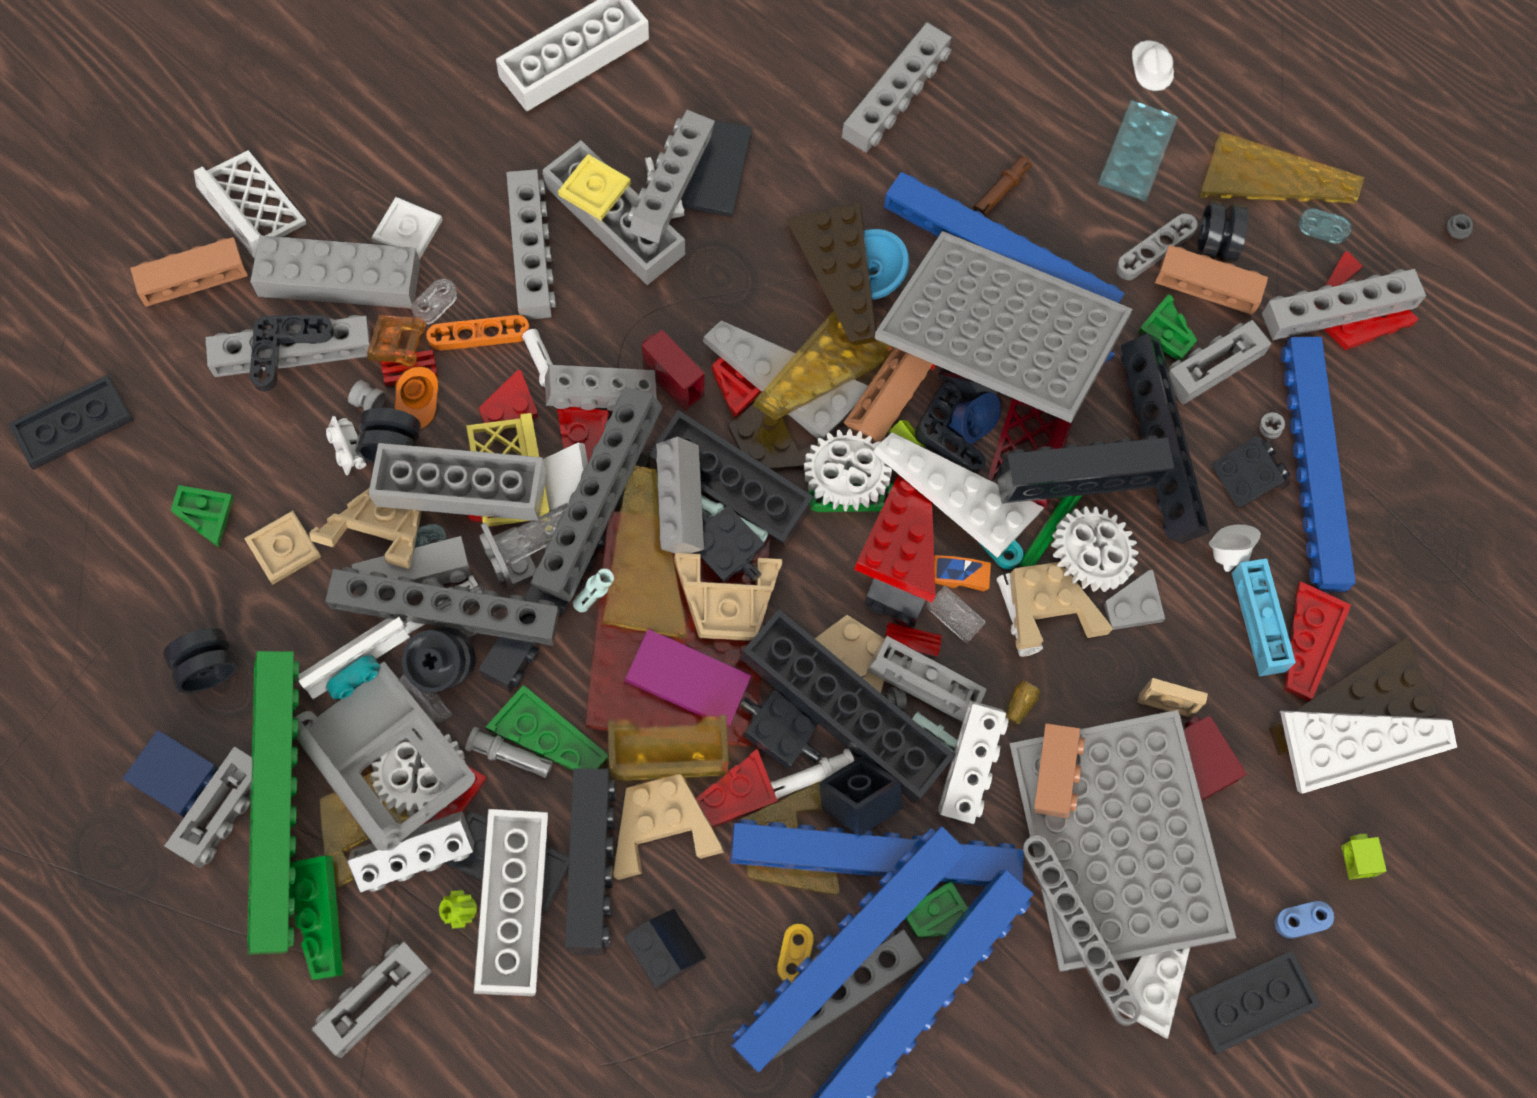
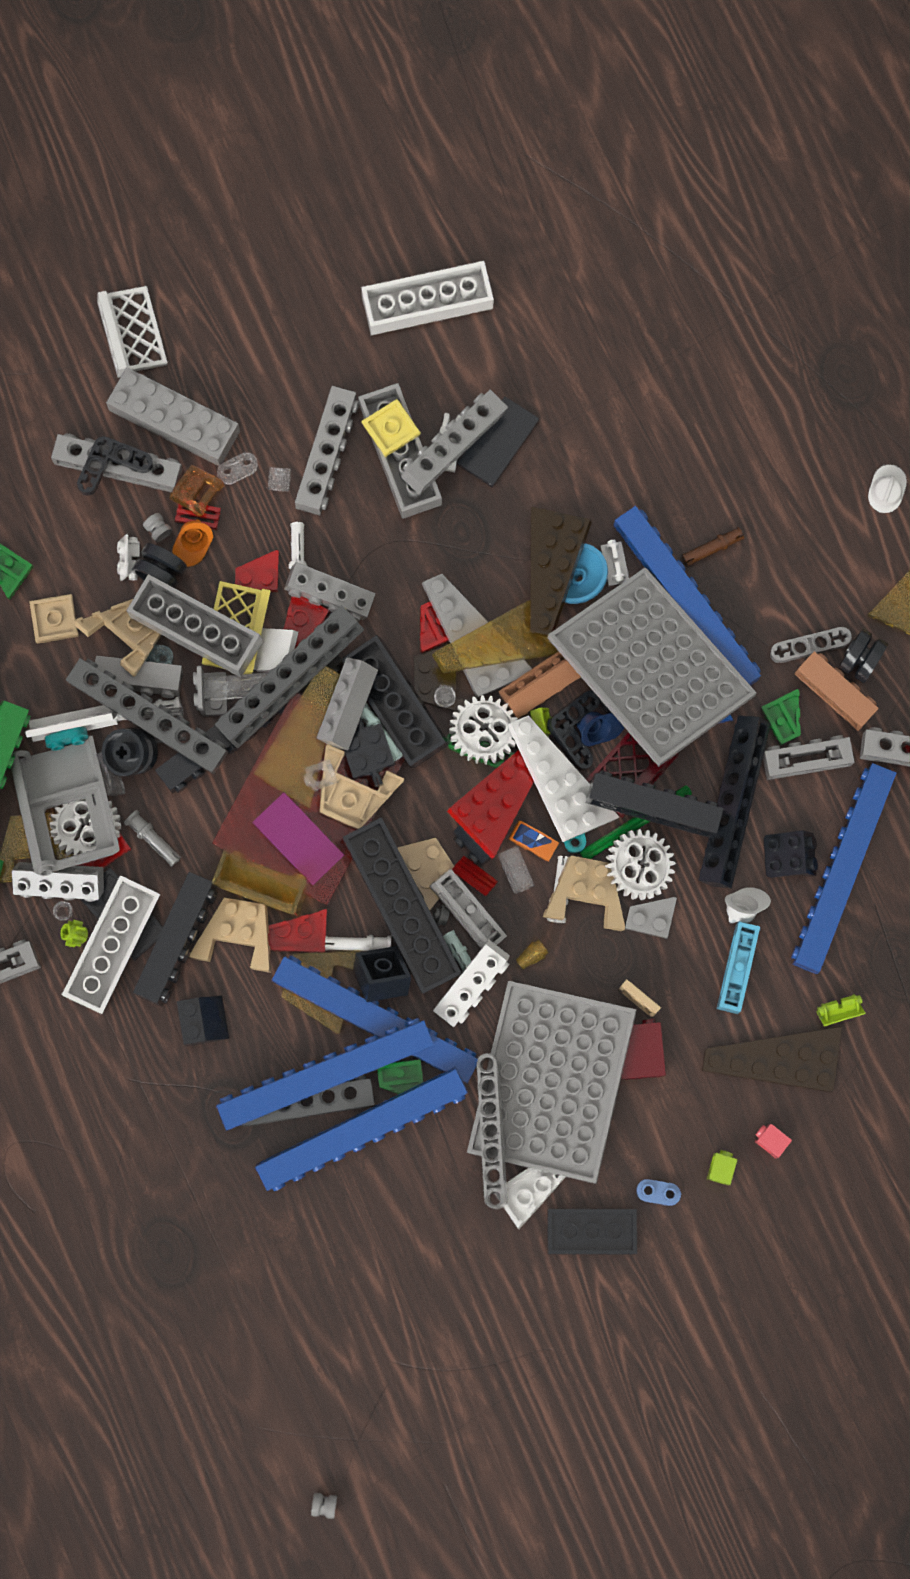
camera: 25 degrees right, 10 degrees up
nougat brick [130,237,248,307] -> none
white tile [372,197,443,260] -> none
orange beam [426,315,530,351] -> none
green wing [485,685,610,771] -> none
light aqua pin [573,569,614,612] -> none
dark red brick [642,330,705,411] -> none
black plate [739,689,822,769] -> none
yellow plate [777,924,813,982] -> none
light grey brick [842,23,951,153] -> none
nougat brick [1034,724,1085,819] -> none
clear light blue plate [1098,100,1178,201] -> none
light grey bush [1259,412,1285,439] -> none
white wing [1280,711,1457,794] -> none
red wing [1284,581,1351,702] -> none
none -> clear bush [53,901,74,922]
none -> clear tile [268,467,291,491]
none -> clear brick [303,759,338,791]
none -> clear wheel [434,684,456,708]
none -> white hinge [601,540,629,586]
none -> coral brick [755,1124,792,1158]
none -> lime hinge [816,994,865,1026]

